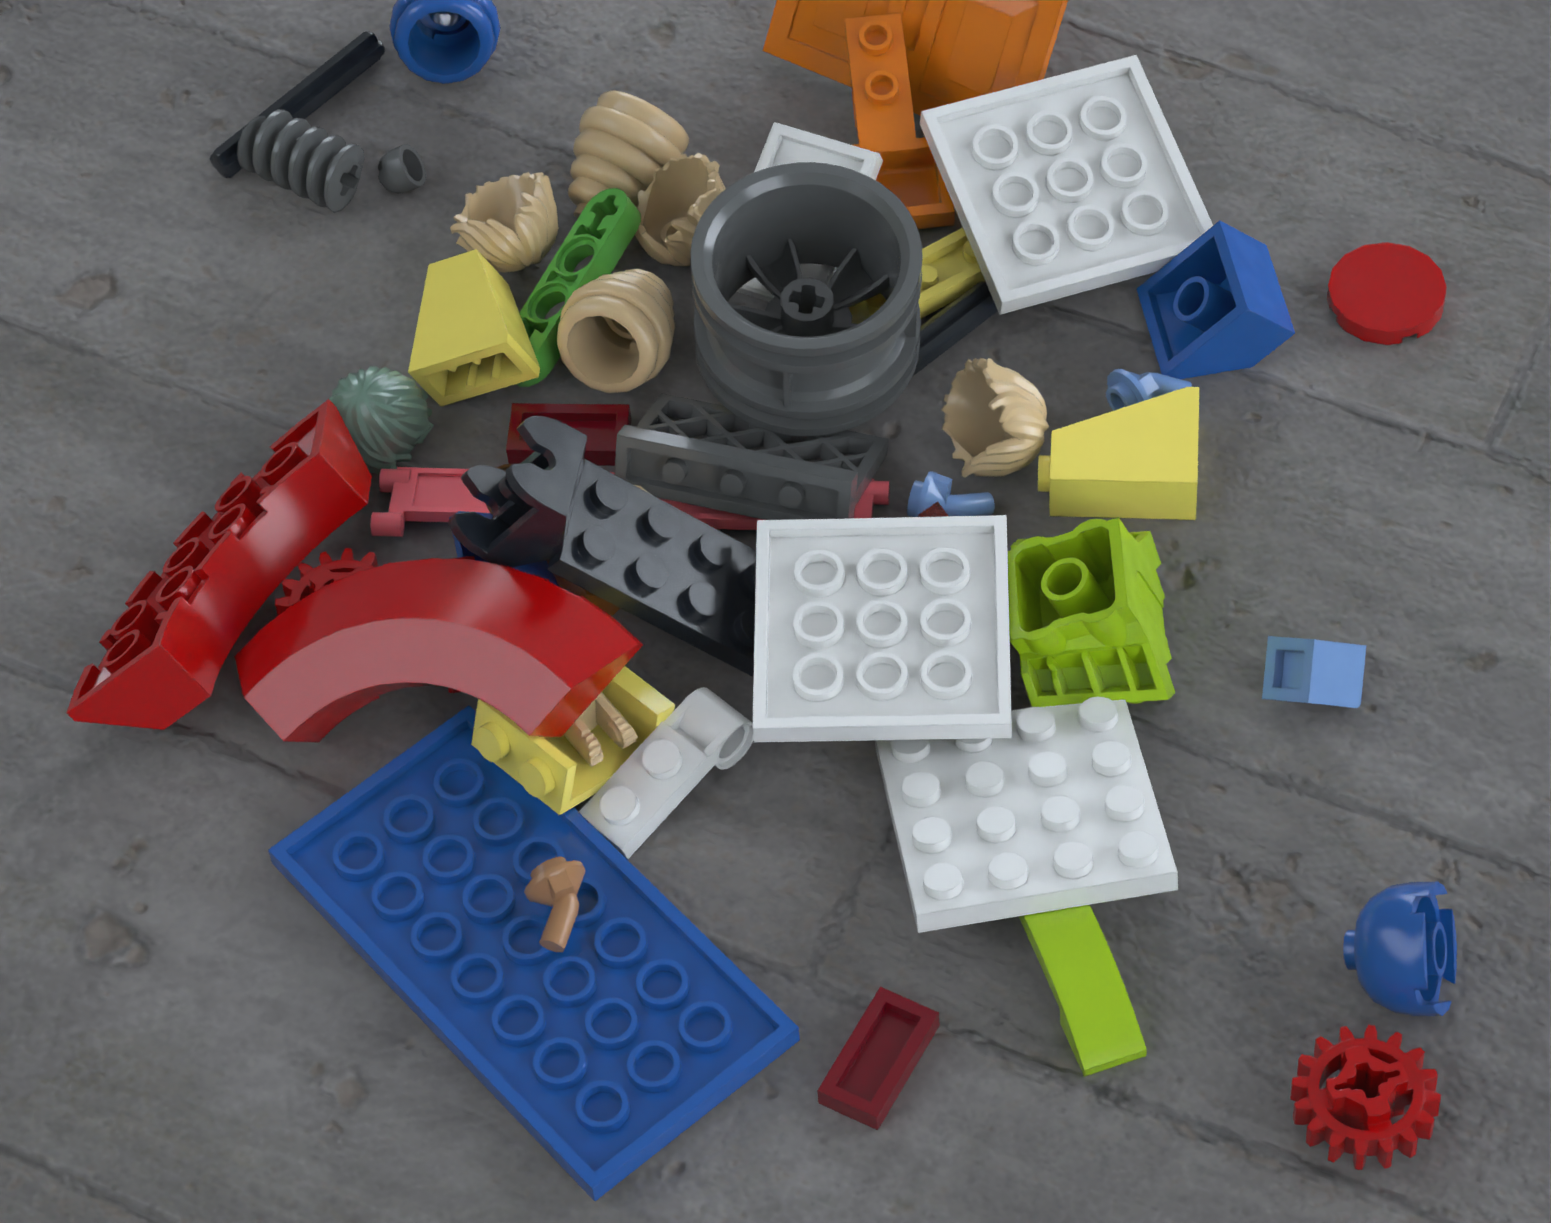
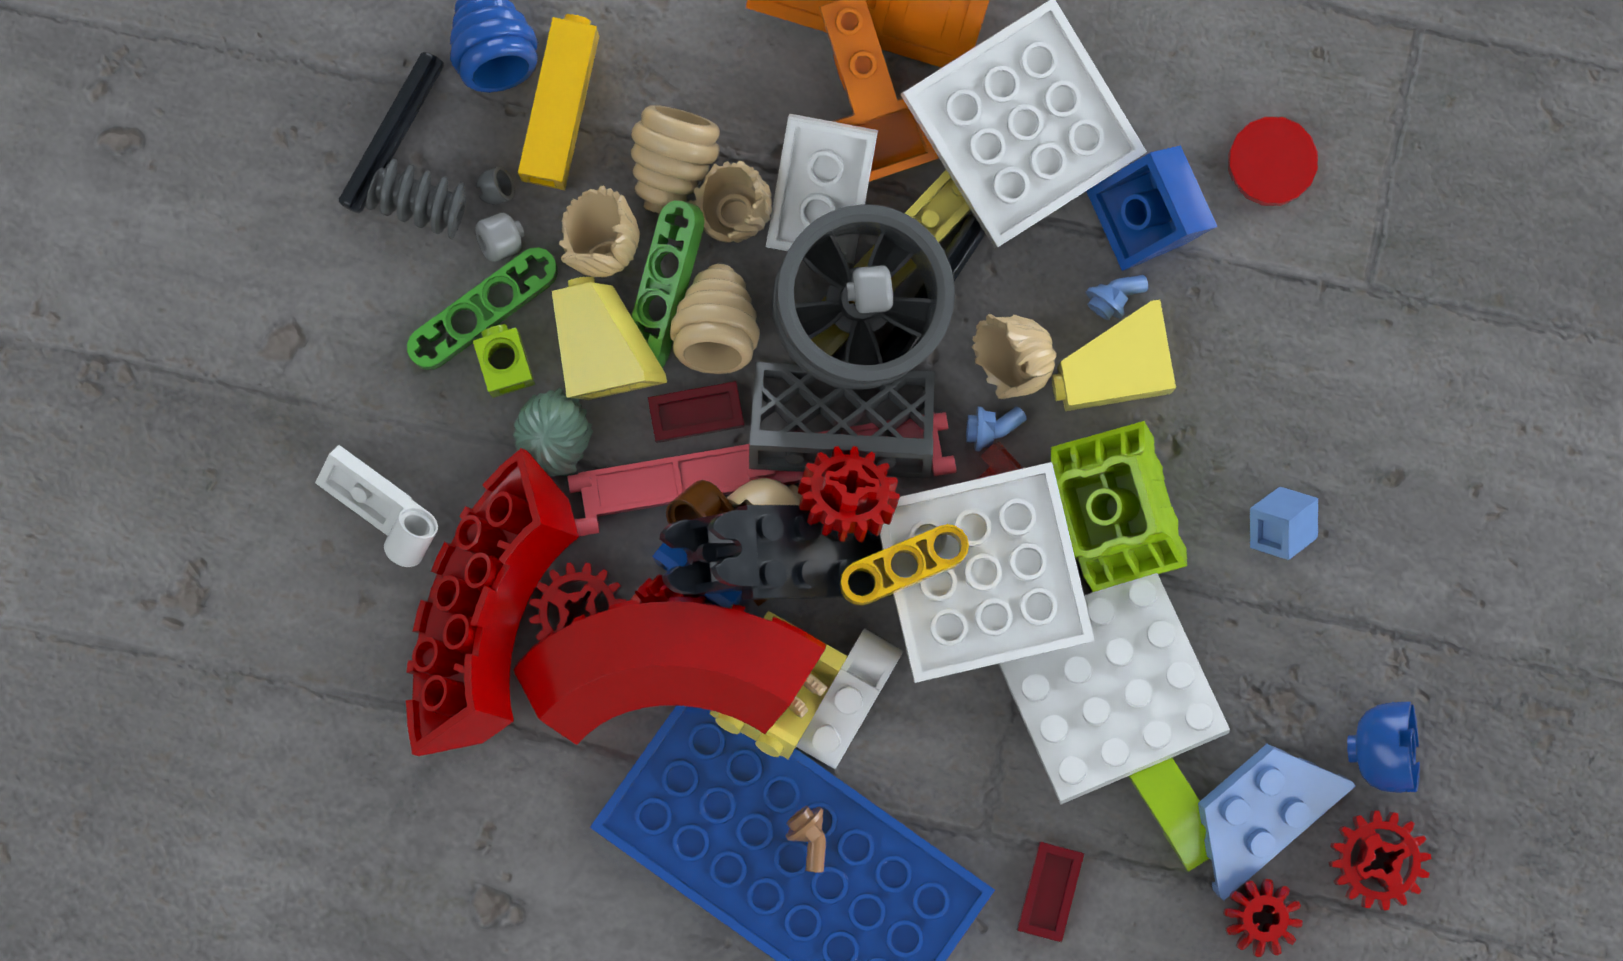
camera: 20 degrees left, 30 degrees up
none -> white plate [315,445,438,567]
none -> bright green beam [407,247,558,370]
none -> lime brick [473,324,535,398]
none -> light grey piece [475,212,524,262]
none -> yellow brick [518,14,599,190]
none -> red gear [798,446,900,542]
none -> yellow beam [840,524,969,605]
none -> light grey piece [846,265,893,314]
none -> medium blue wing [1198,744,1356,901]
none -> red gear [1223,879,1303,957]

